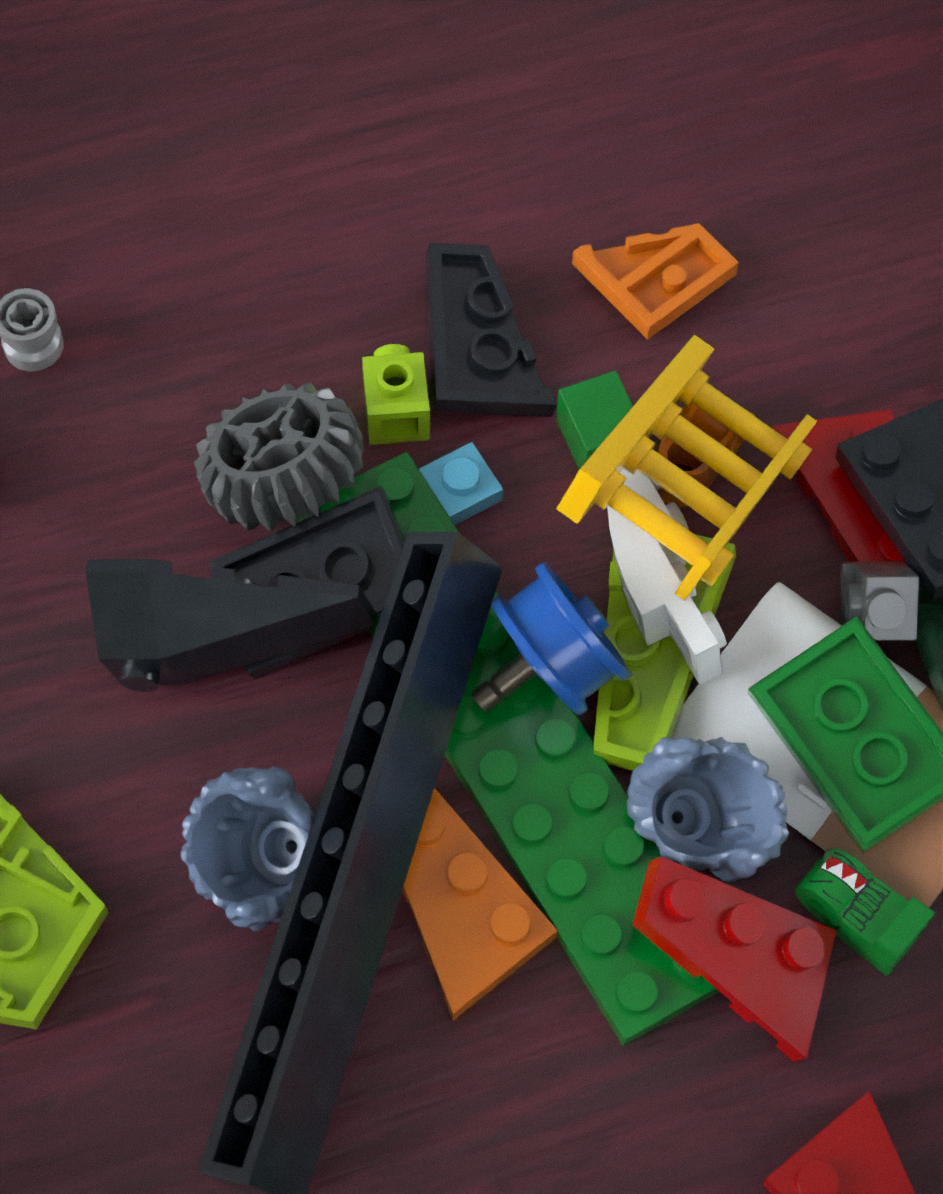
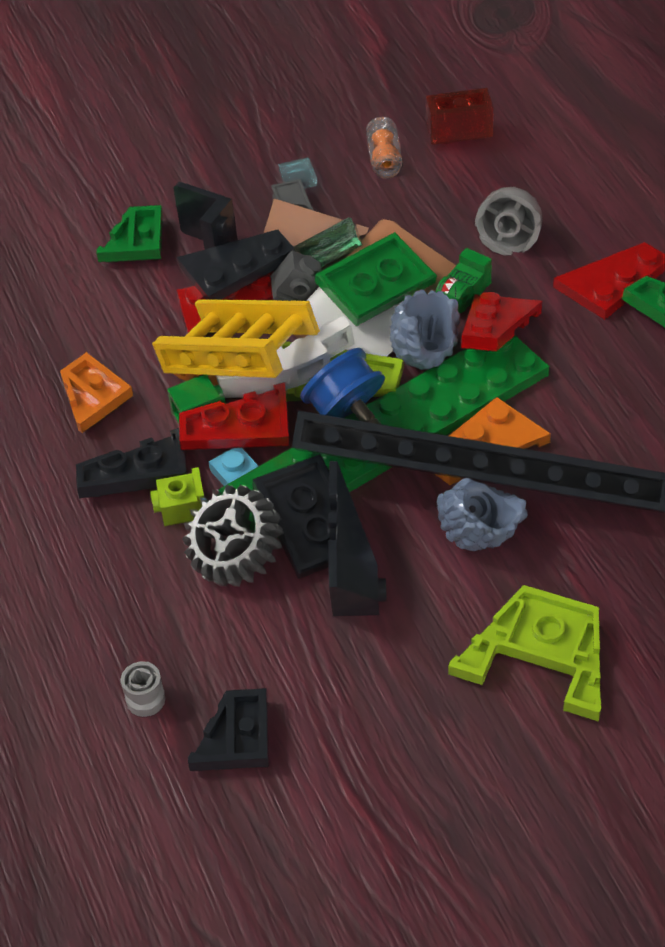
camera: 90 degrees left, 15 degrees down
none -> red wing [179,382,289,450]

